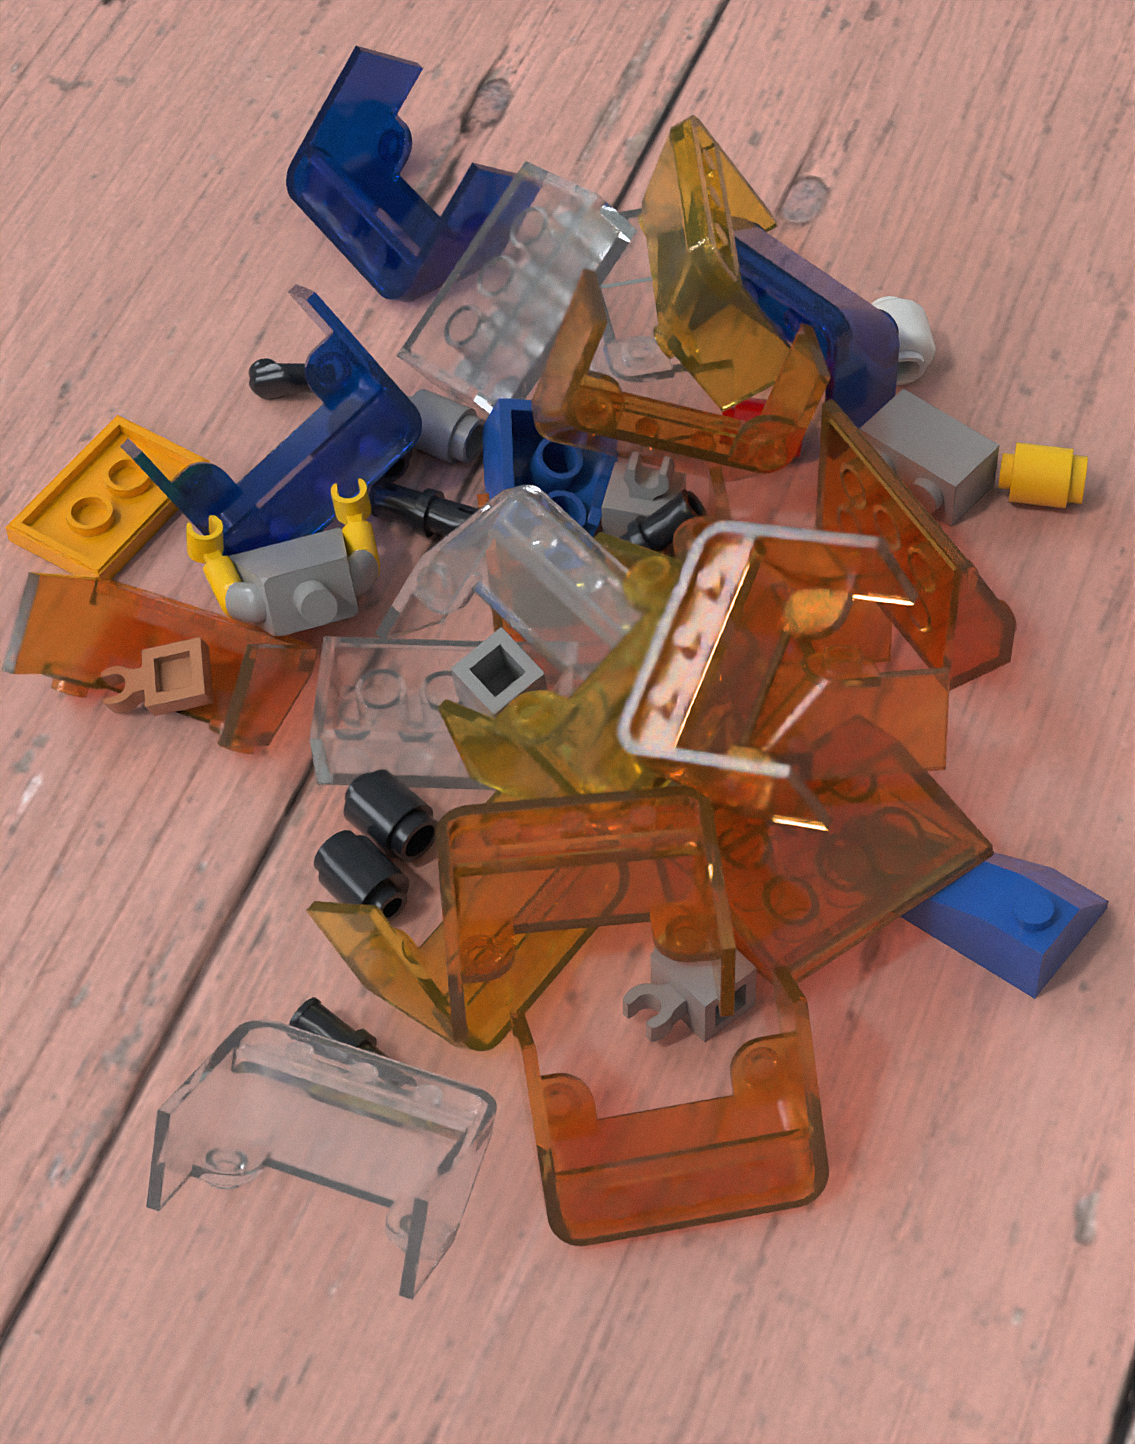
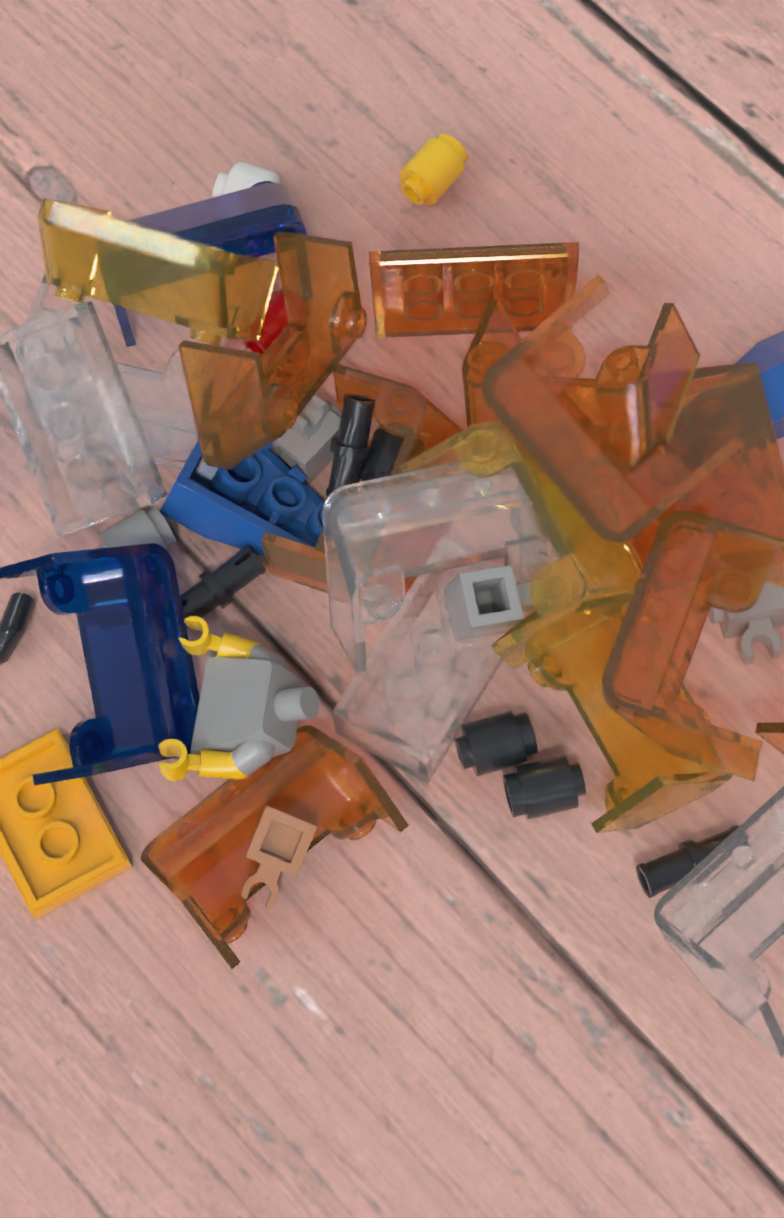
camera: 60 degrees left, 15 degrees up
light grey brick [856,388,1000,527] -> none

